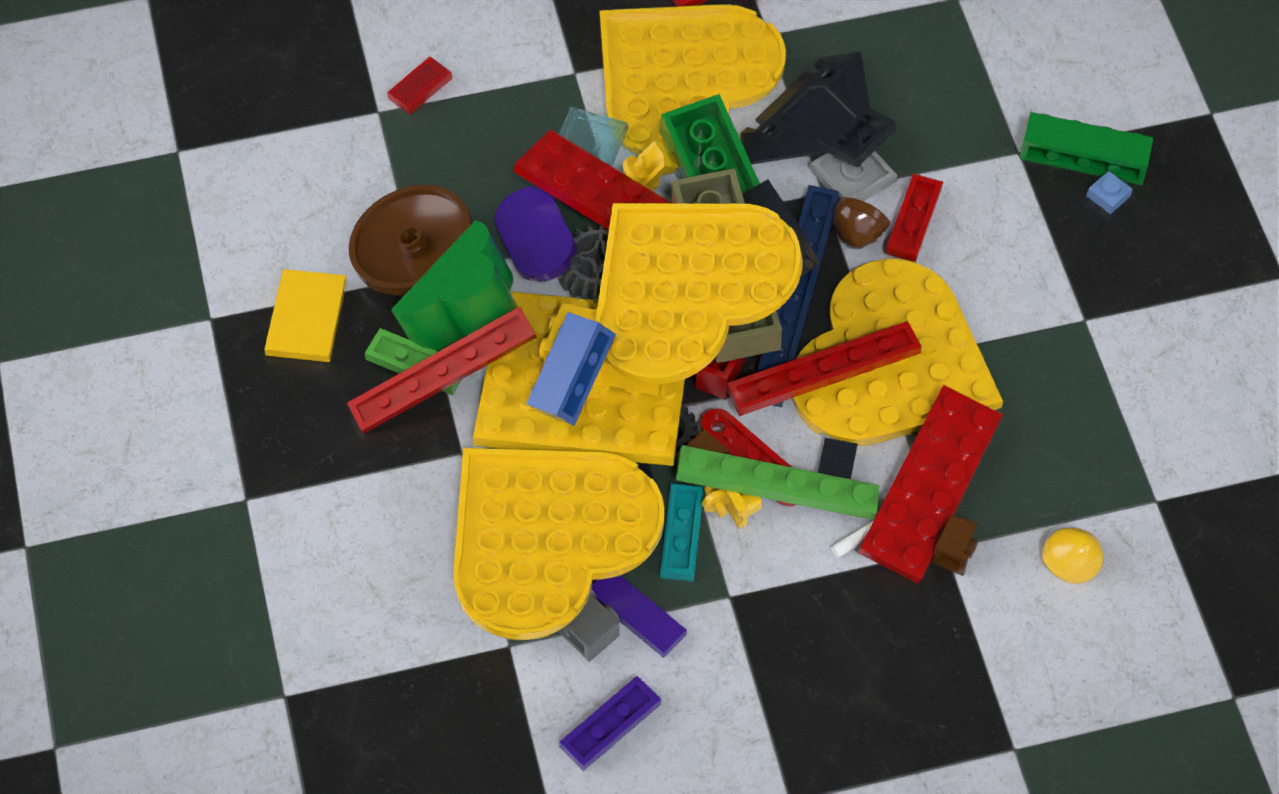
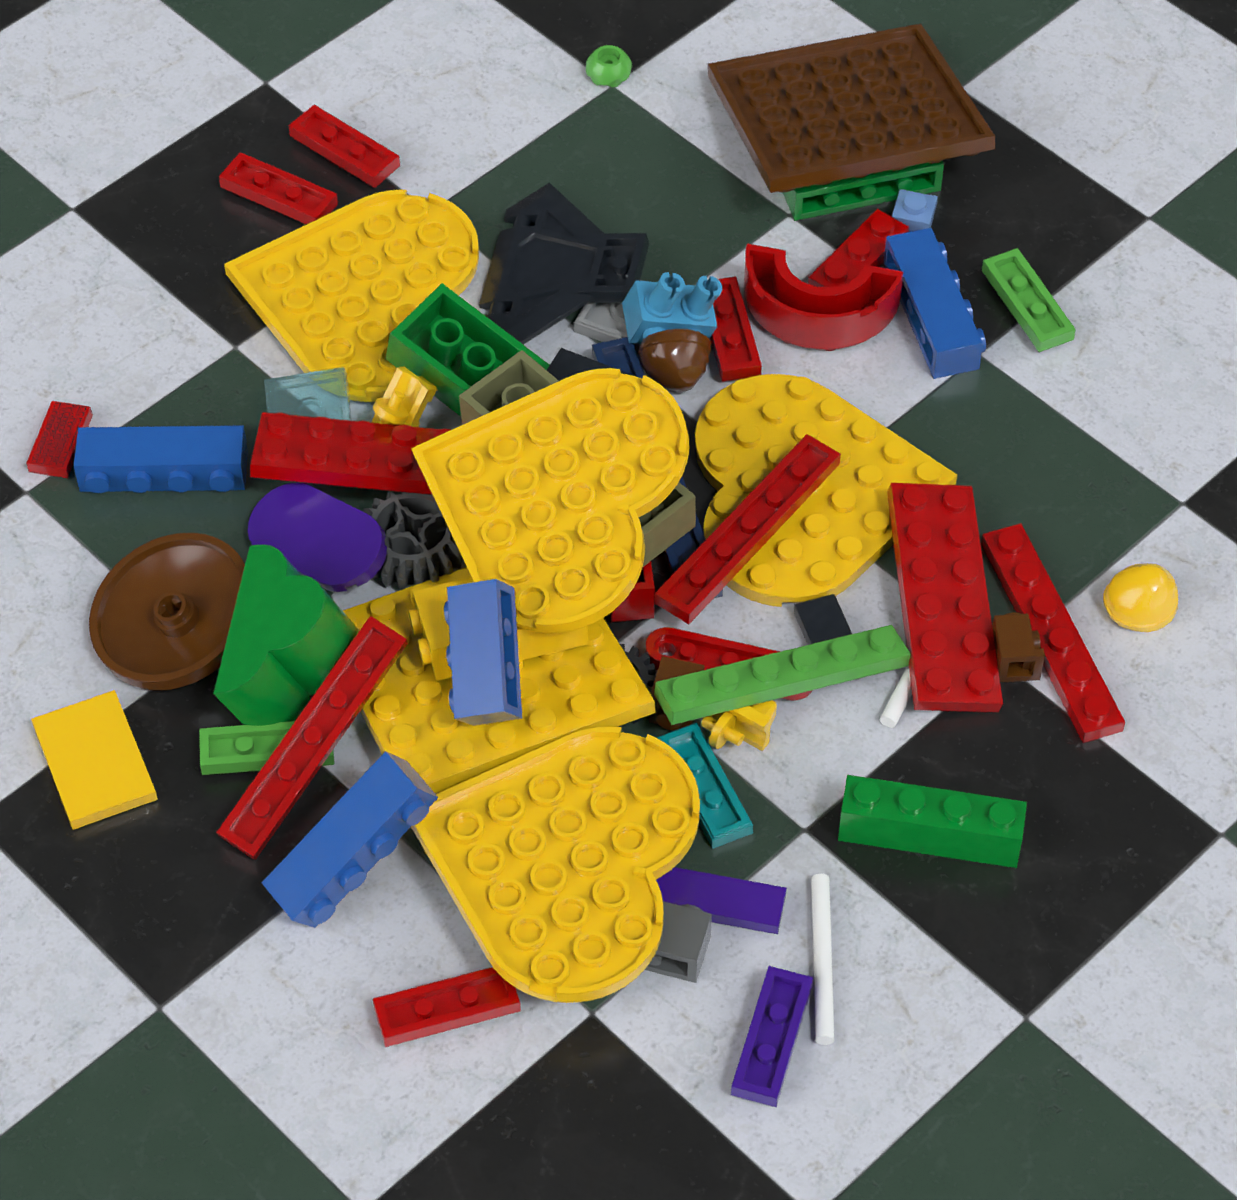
camera: 30 degrees left, 5 degrees down
none -> blue brick [74,425,248,493]
none -> blue brick [262,751,439,928]
none -> red plate [373,967,521,1047]
none -> dark azure brick [622,272,722,344]
none -> reddish brown plate [707,23,995,193]
none -> red brick [744,243,903,351]
none -> red plate [808,209,909,287]
none -> white bar [811,874,834,1045]
none -> green brick [838,775,1027,868]
none -> blue brick [884,228,986,379]
none -> red plate [981,523,1125,743]
none -> bright green plate [982,248,1076,352]

